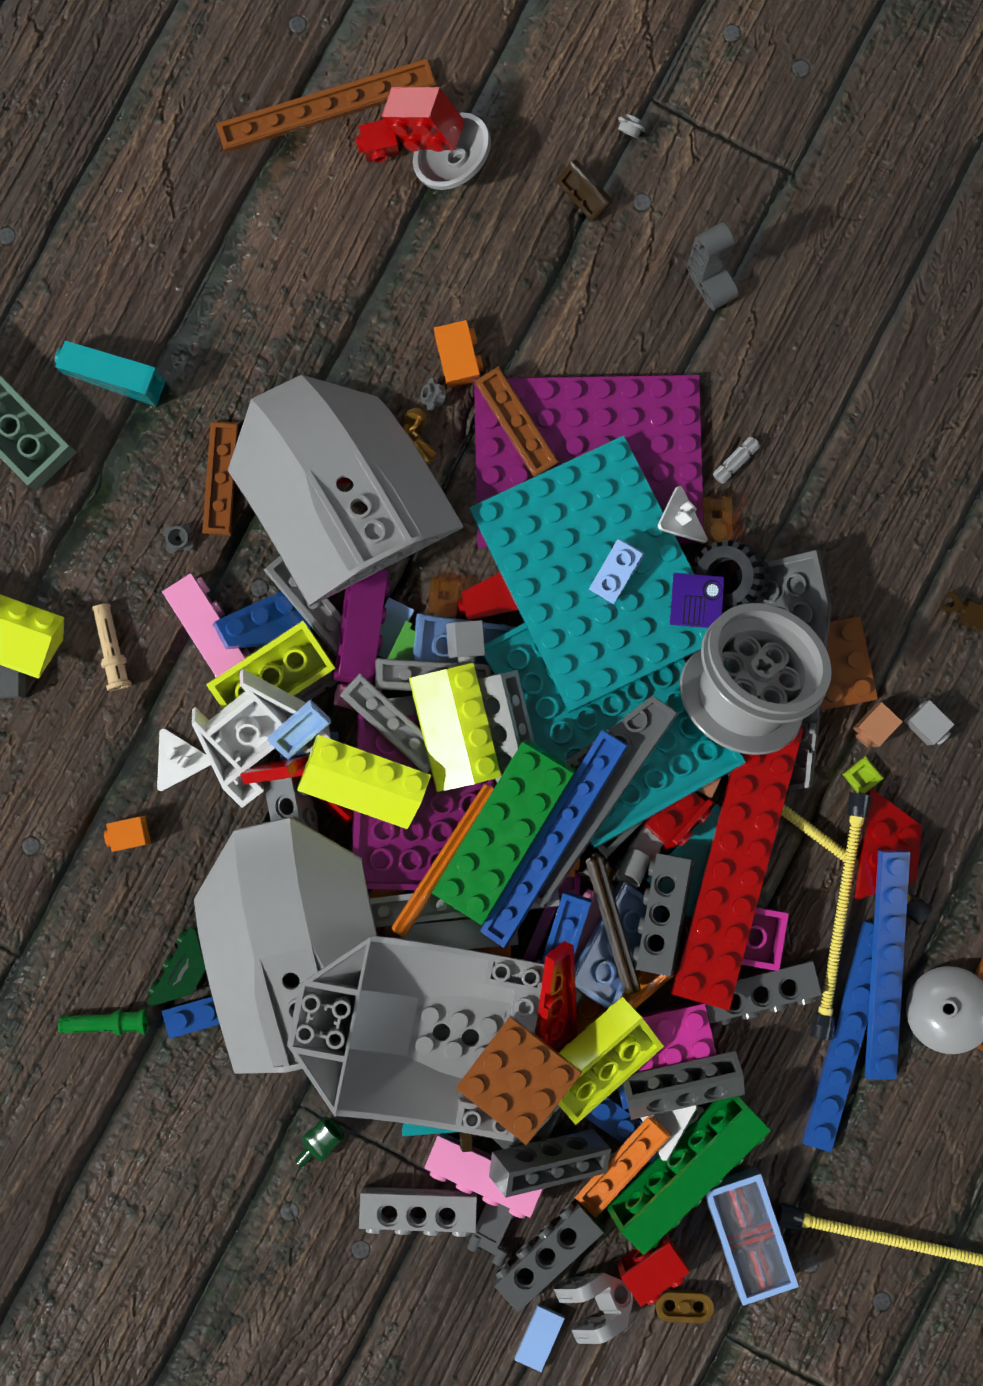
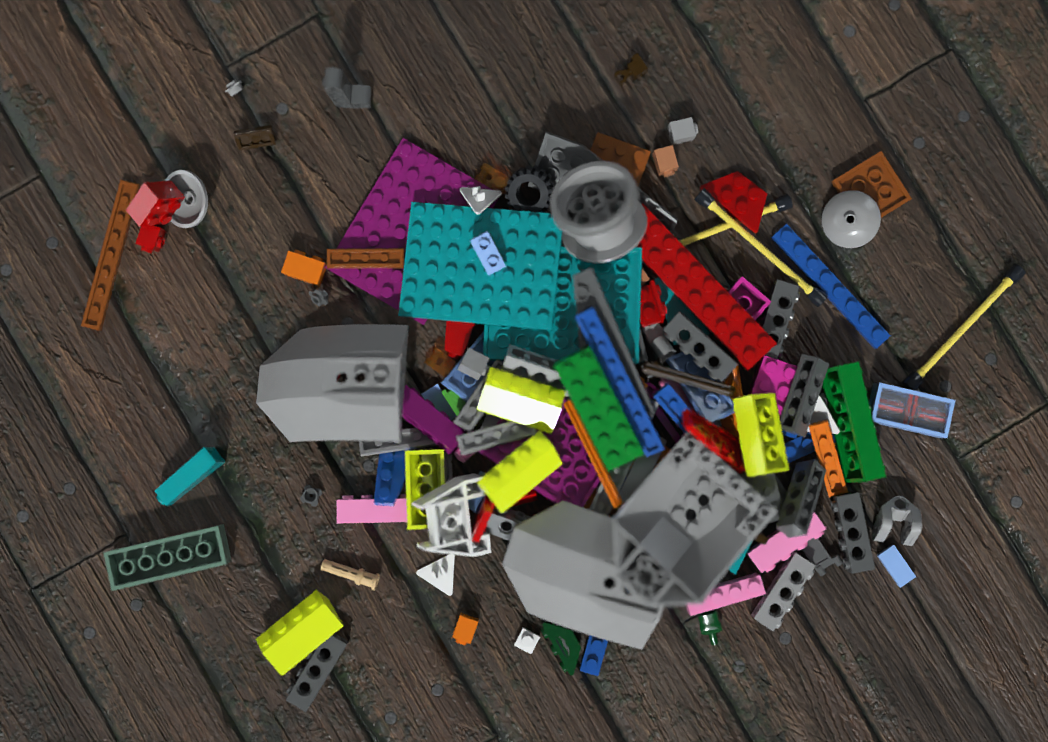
camera: 60 degrees left, 0 degrees up
green pin [58,1009,149,1036] -> none
dark orange tile [202,422,240,536] -> none
light blue tile [268,700,331,760] -> none
pearl gold piece [403,408,437,464] -> none
dark orange plate [455,1015,582,1145] -> none
red brick [617,1233,690,1307] -> none
pearl gold plate [655,1289,714,1323] -> none
dark purple sticker [669,573,724,628] -> none
light grey axle [713,436,760,484] -> none
lime tile [842,756,884,794] -> none
blue plate [865,850,910,1080] -> none
none -> white plate [514,627,540,654]
none -> bright pink brick [686,573,766,616]

